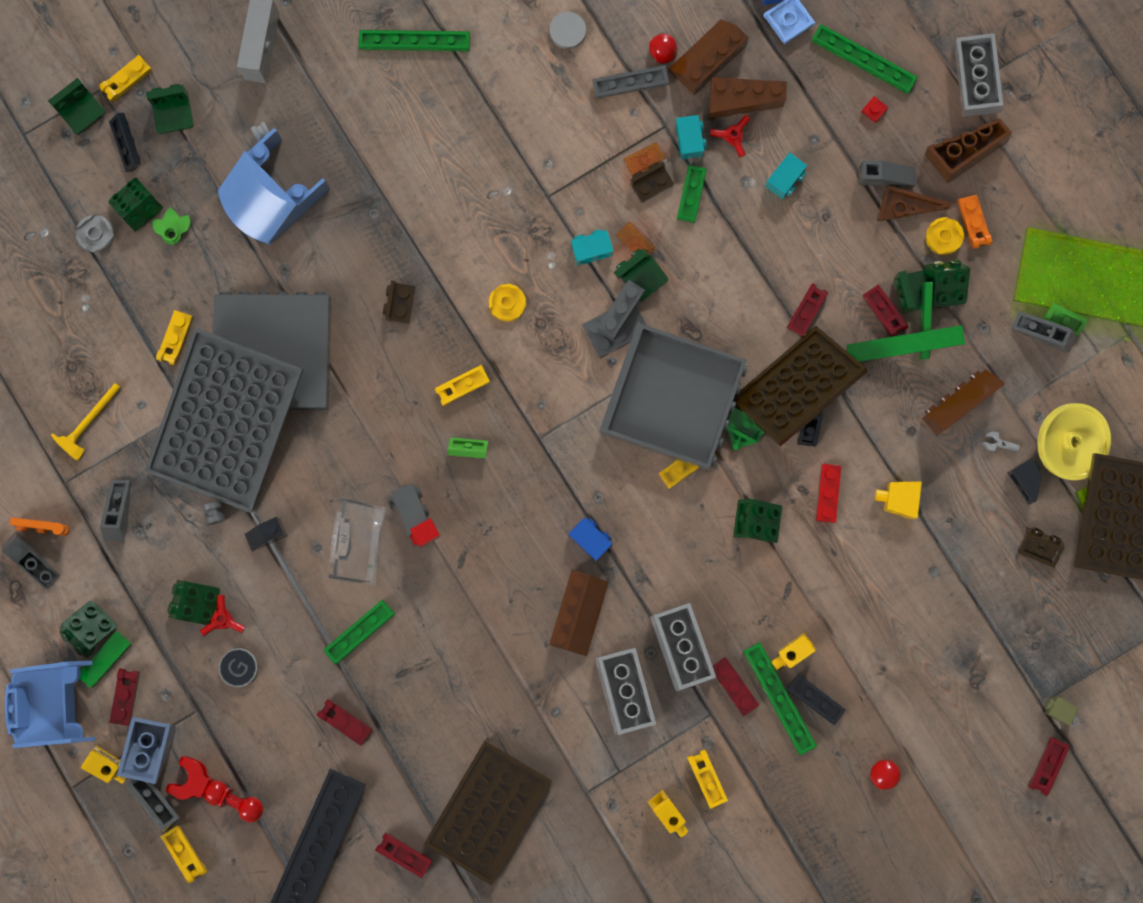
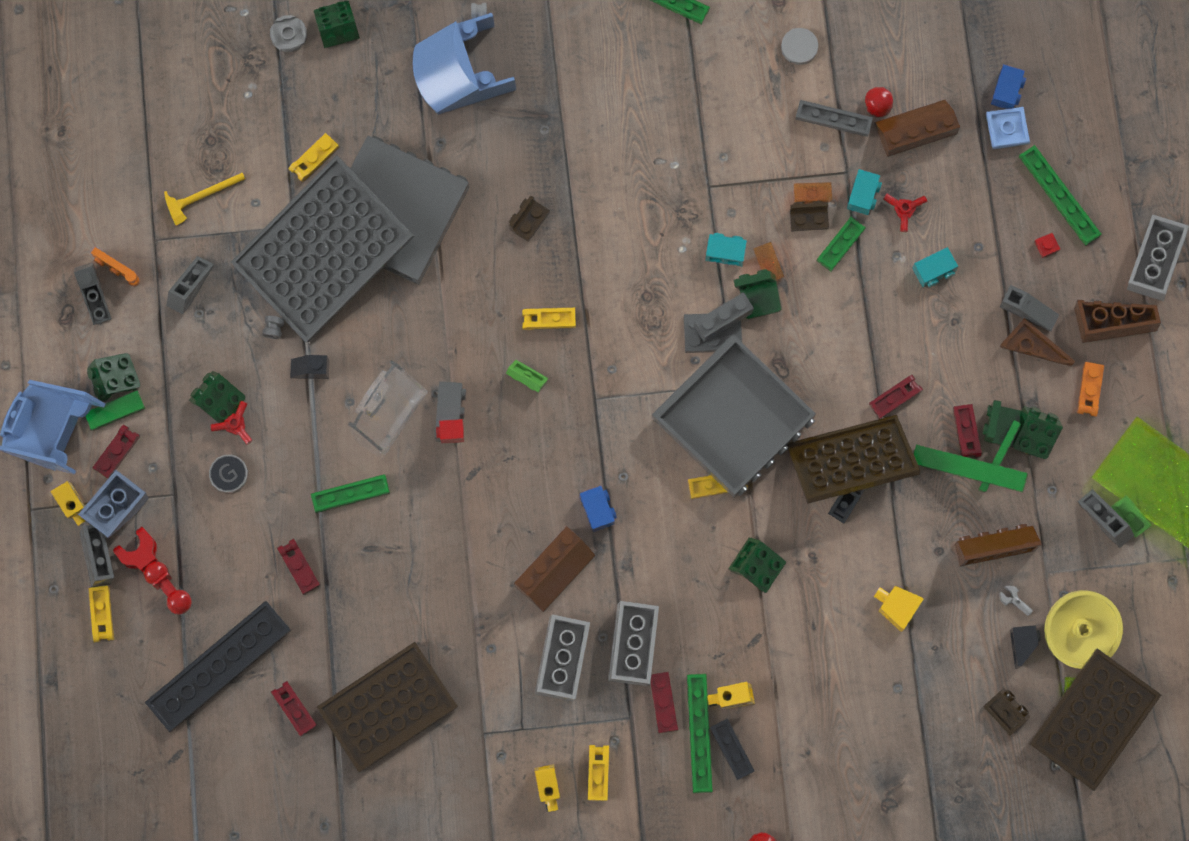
camera: 25 degrees right, 5 degrees down
bright green plate [153,208,191,245] -> none
yellow tile [489,284,526,322] -> none
reddish brown wedge [708,77,787,120] -> none
green slope [727,407,764,450] -> none
red plate [816,463,841,523] -> none
yellow tile [925,217,964,255] -> none

